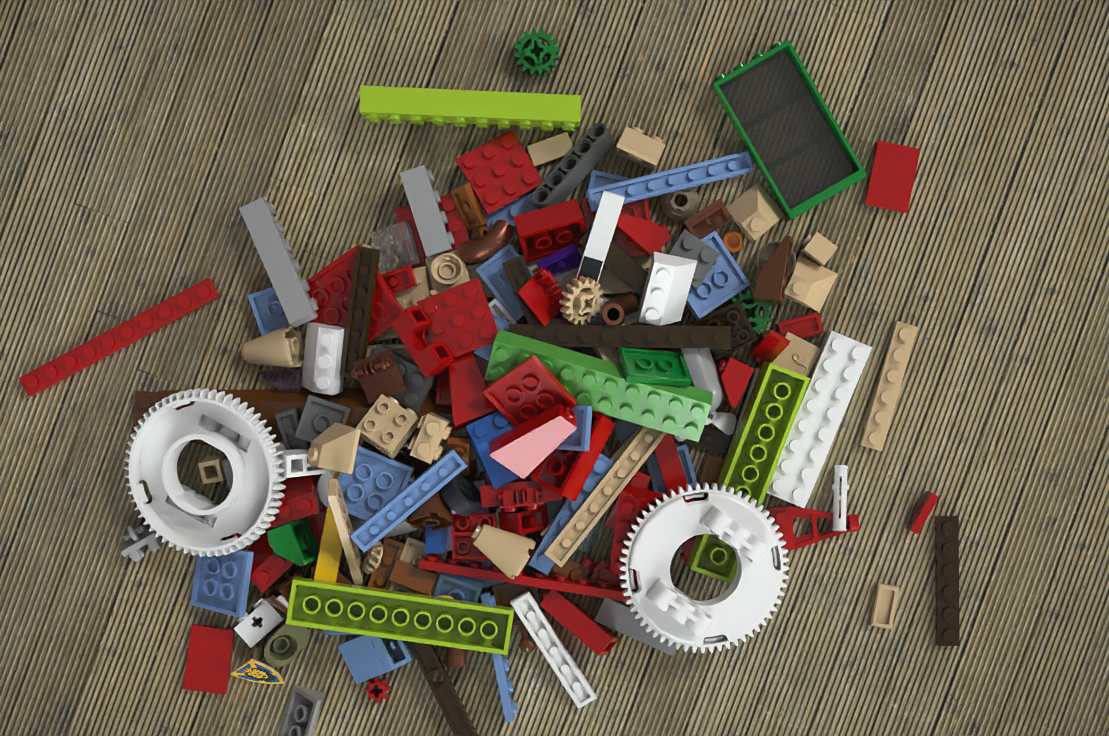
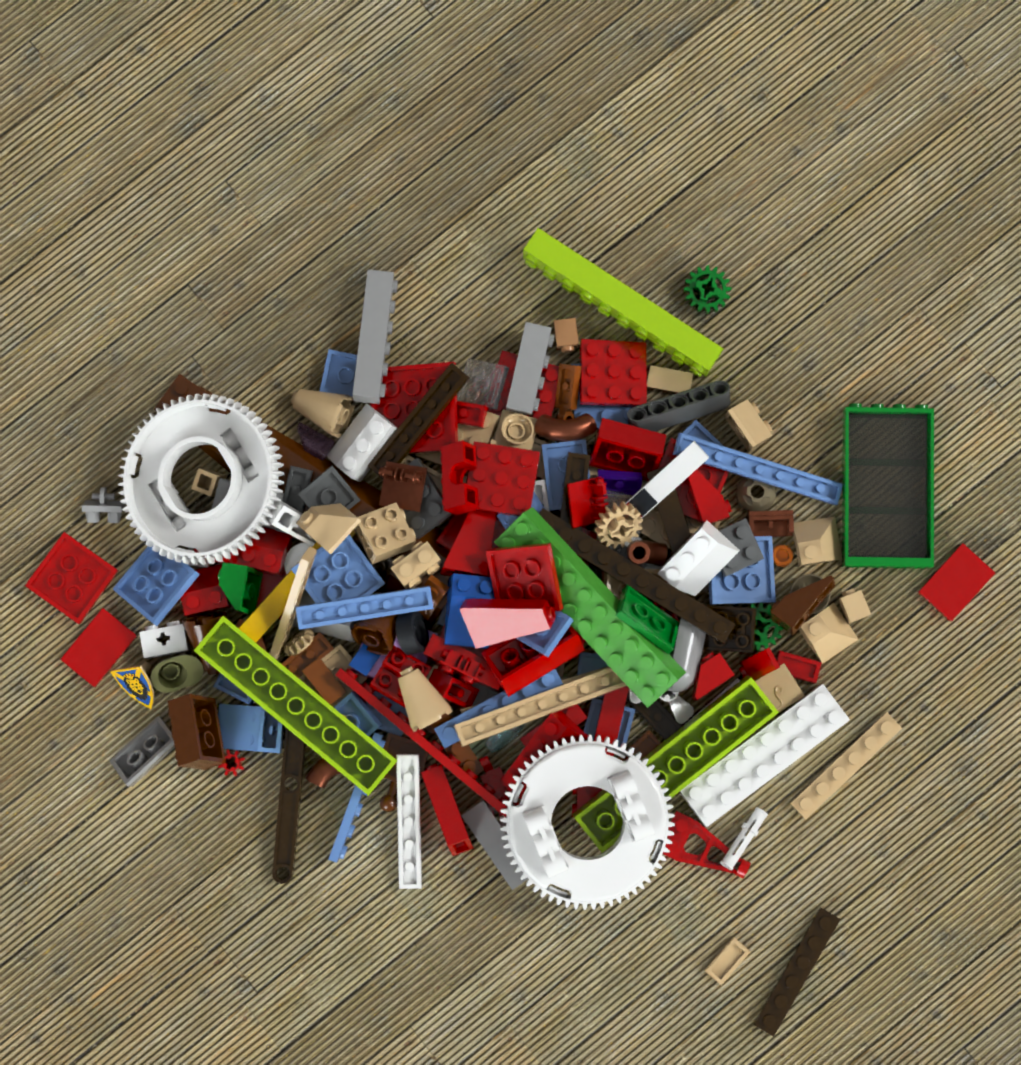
camera: 30 degrees right, 5 degrees down
red plate [19,278,220,397] -> none
red tile [906,491,939,534] -> none
none -> red plate [25,532,119,625]
none -> reddish brown brick [168,694,226,770]
none -> medium nougat brick [553,318,579,353]

